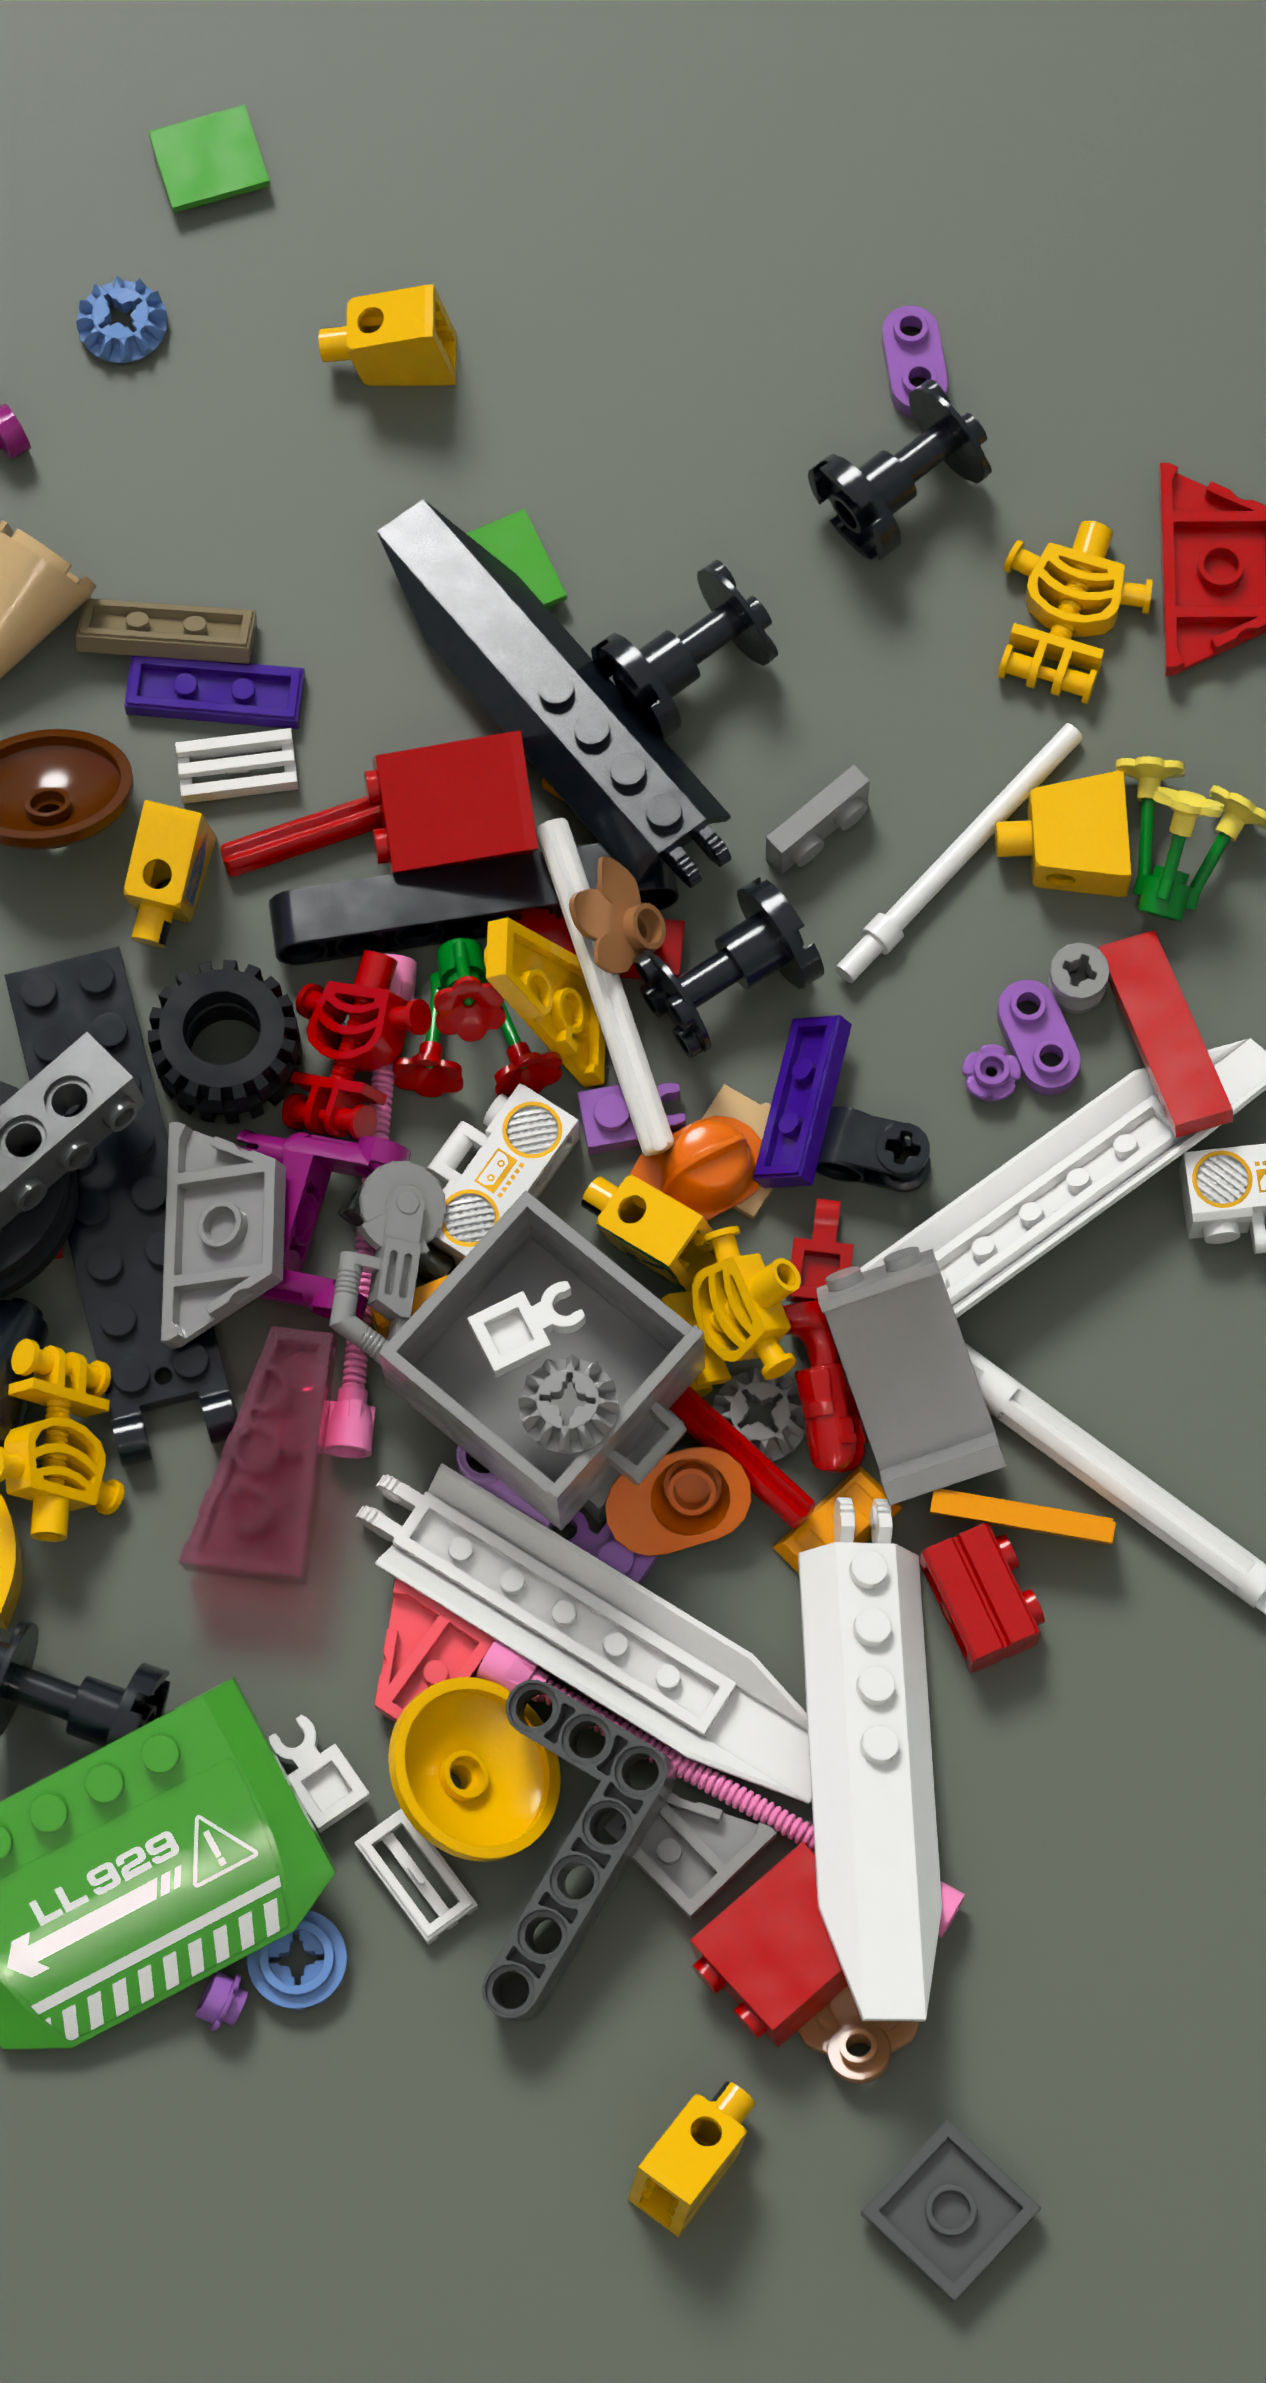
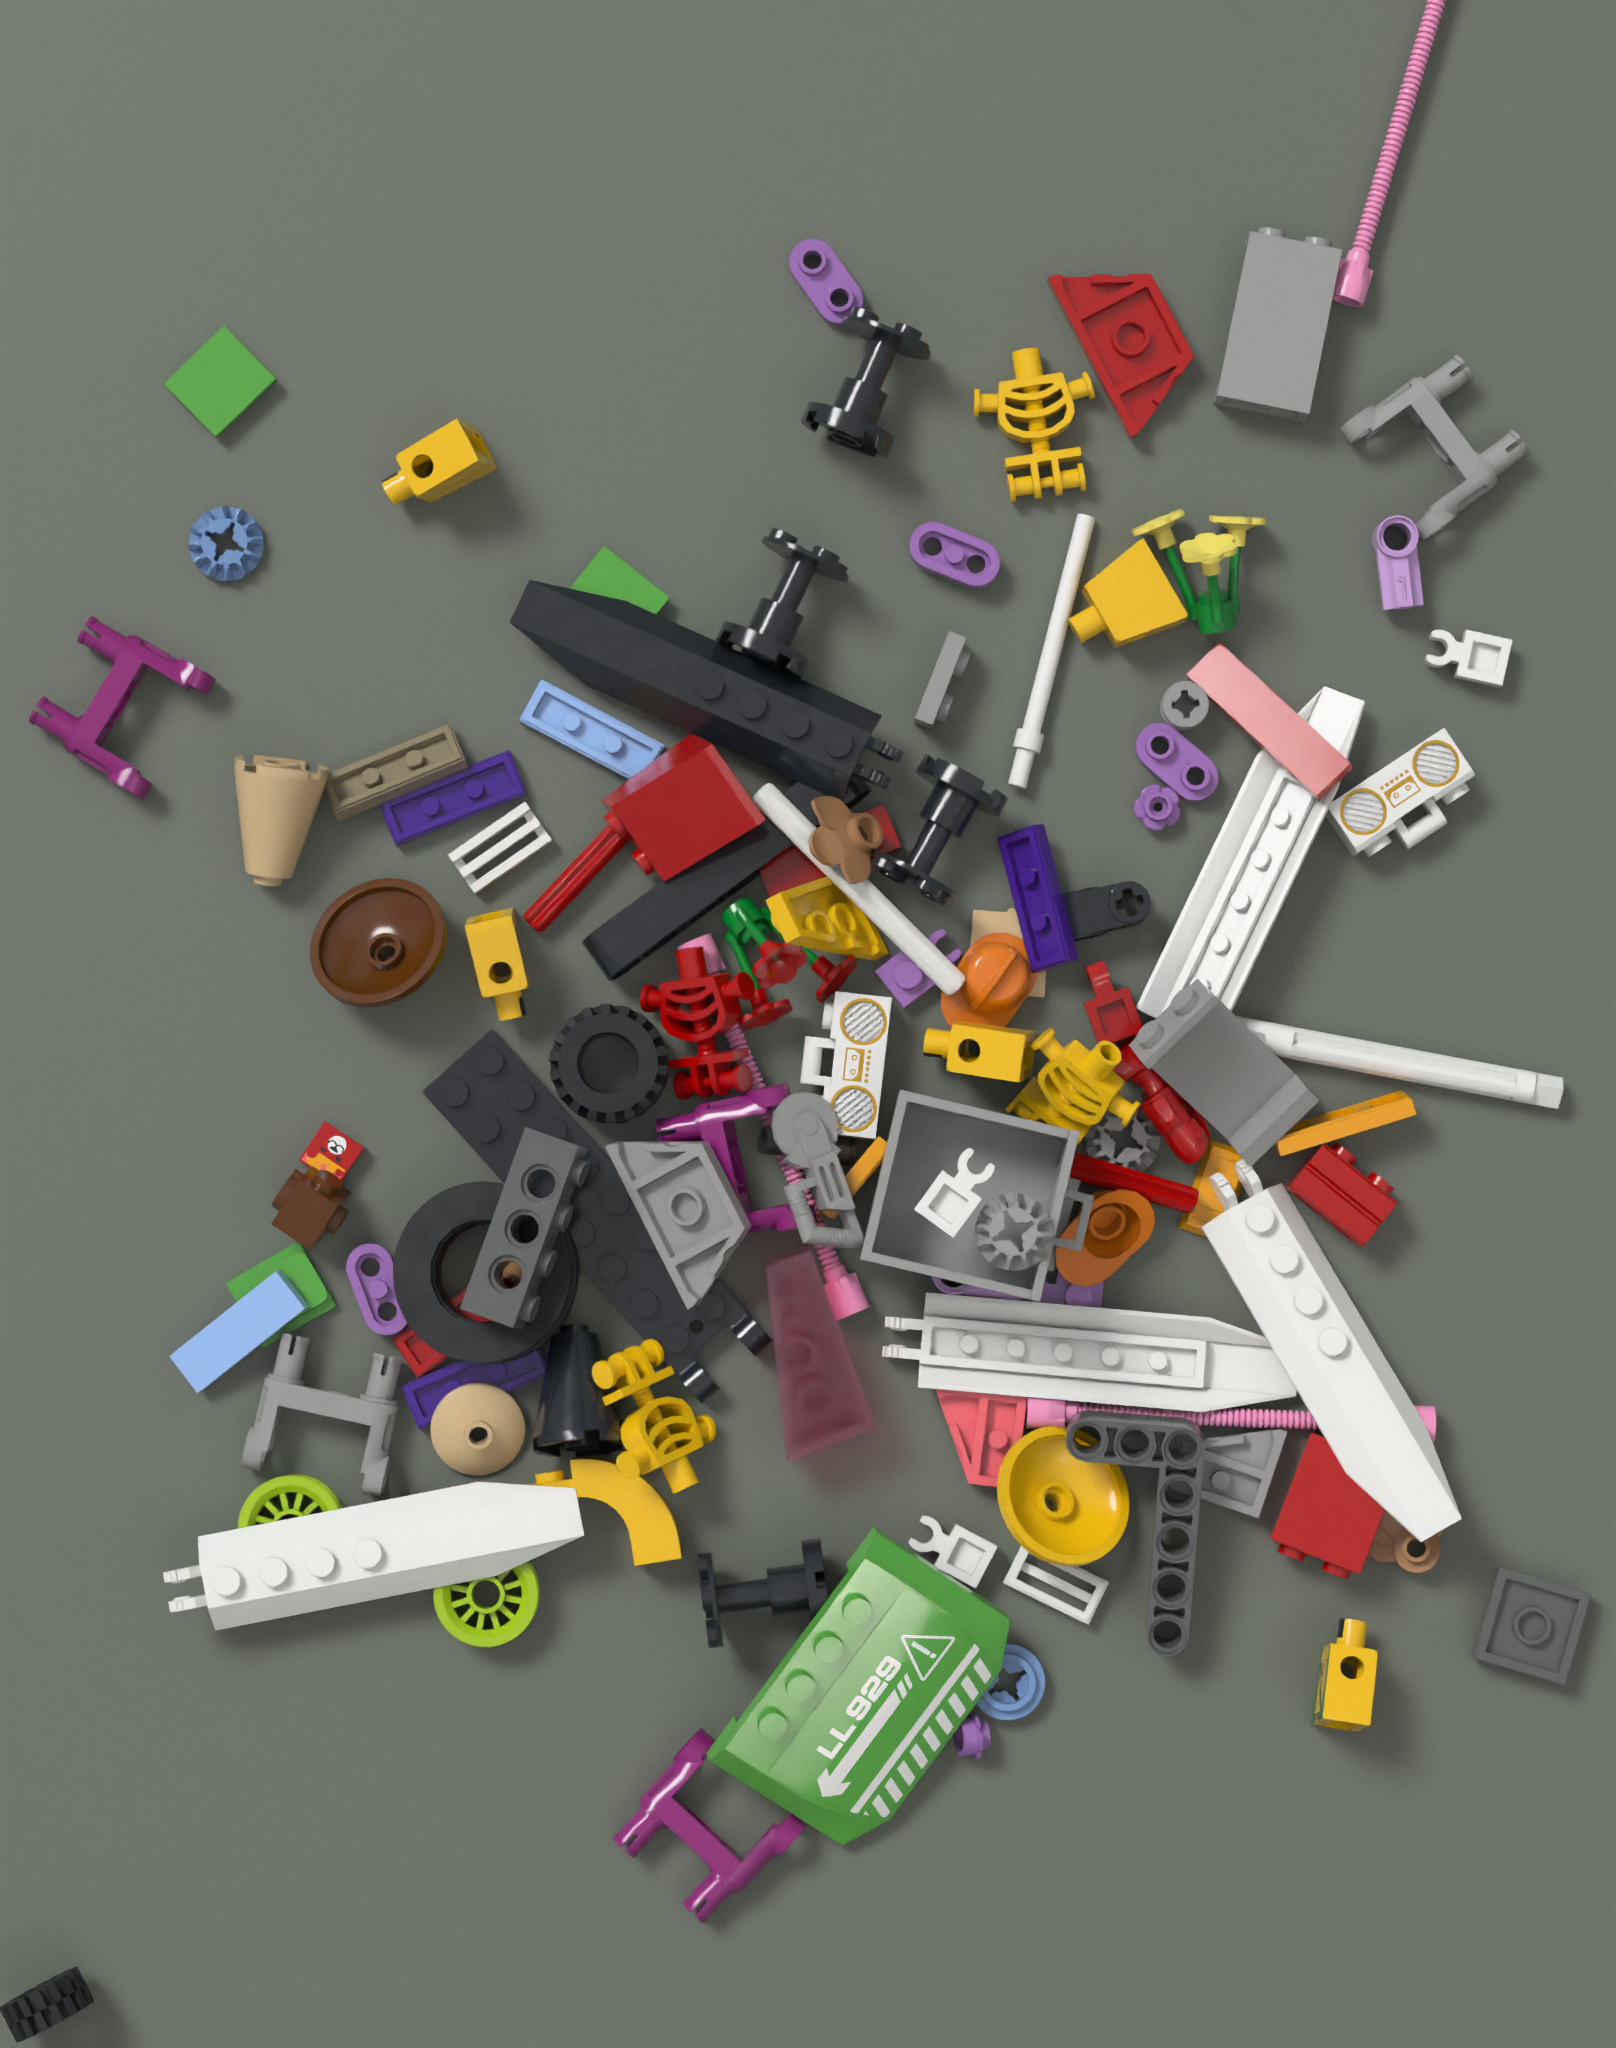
camera: 30 degrees left, 15 degrees up
none -> light blue tile [519,679,666,780]
none -> medium lavender plate [909,522,1000,589]

